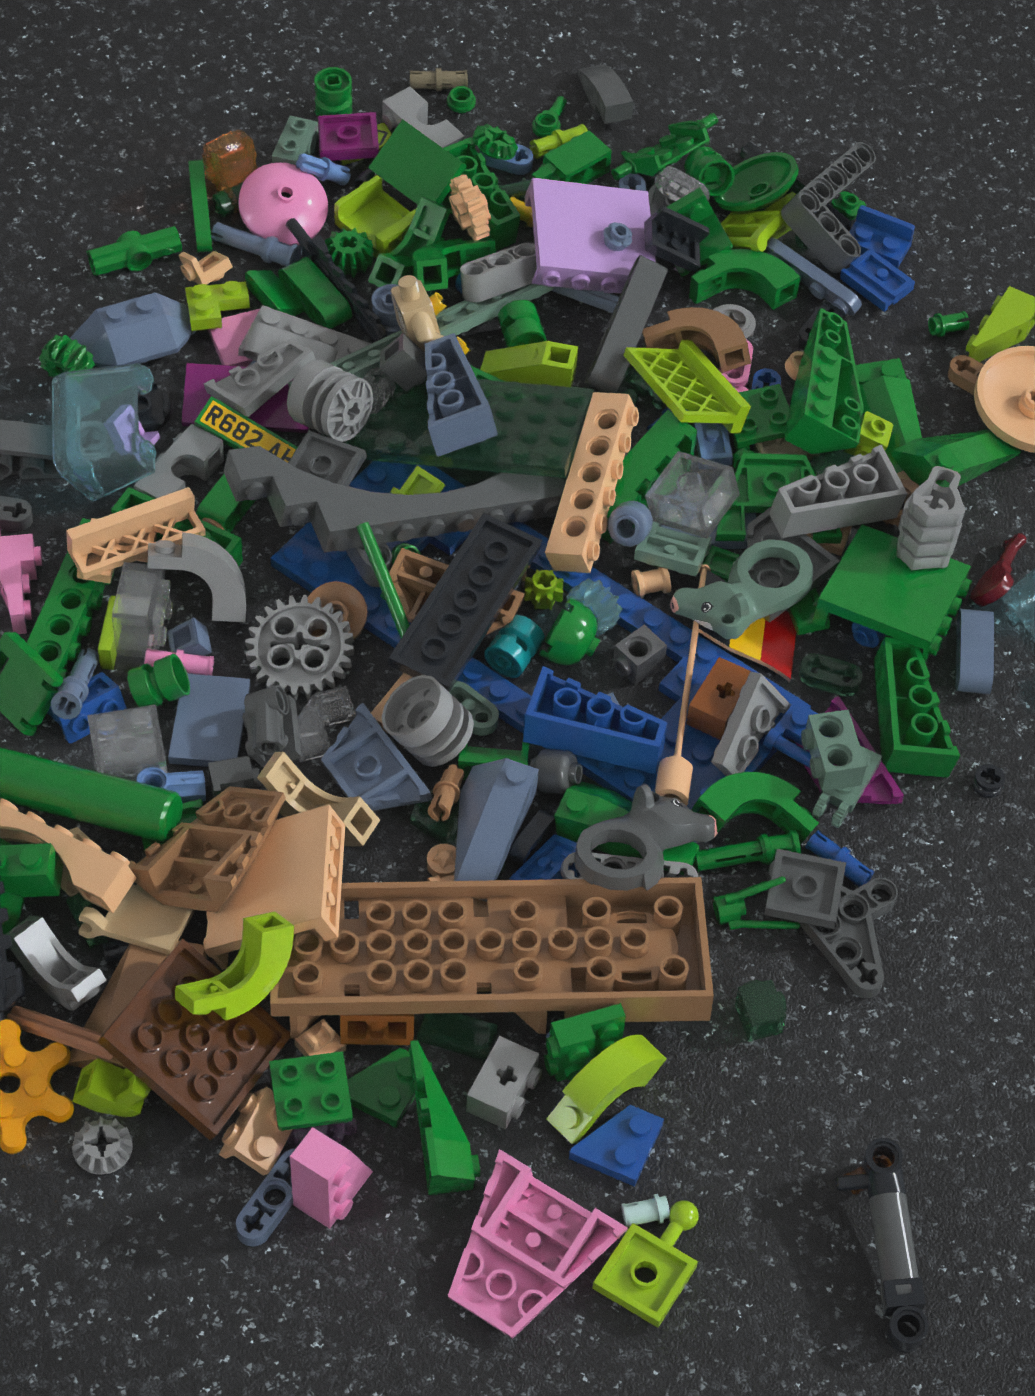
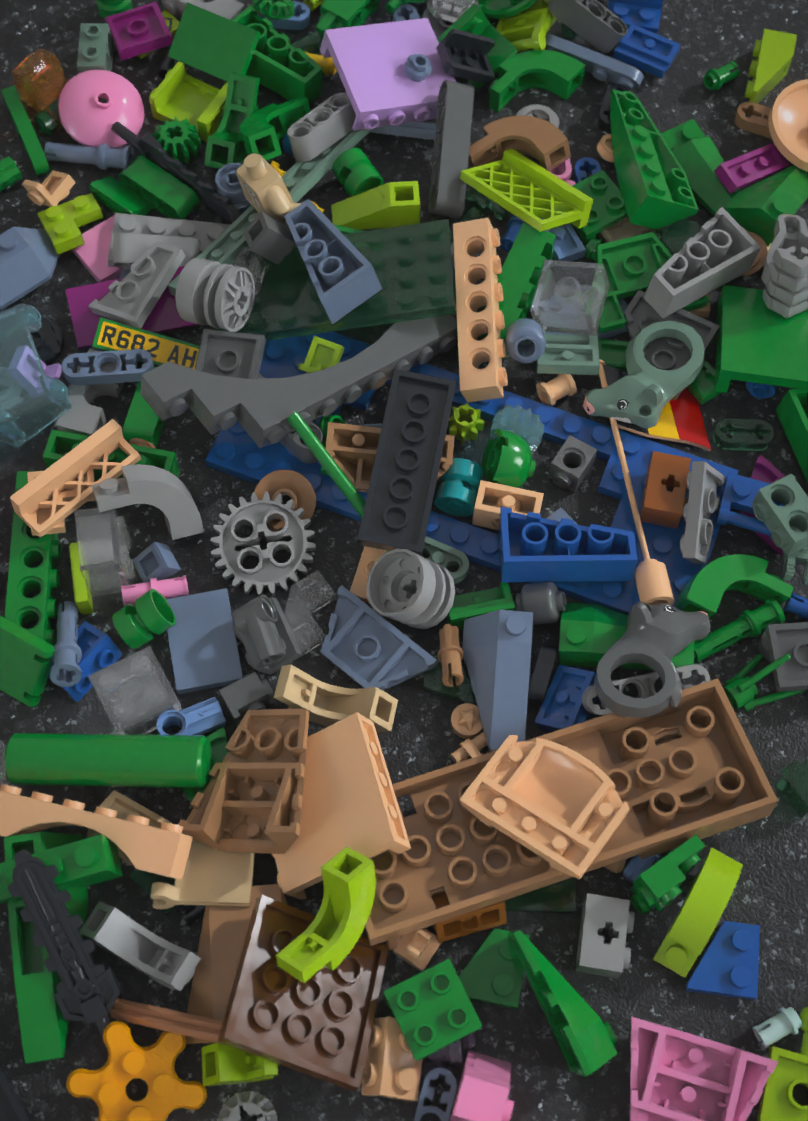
camera: 15 degrees left, 10 degrees up
medium blue axle [296,153,351,185] -> none
light nougat gear [448,174,491,241] -> none
lime bracket [843,411,893,458] -> none
none -> sand blue beam [62,349,155,385]
none -> light nougat slope [459,735,629,879]
none -> light nougat brick [472,480,544,530]
none -> magenta plate [714,143,789,194]

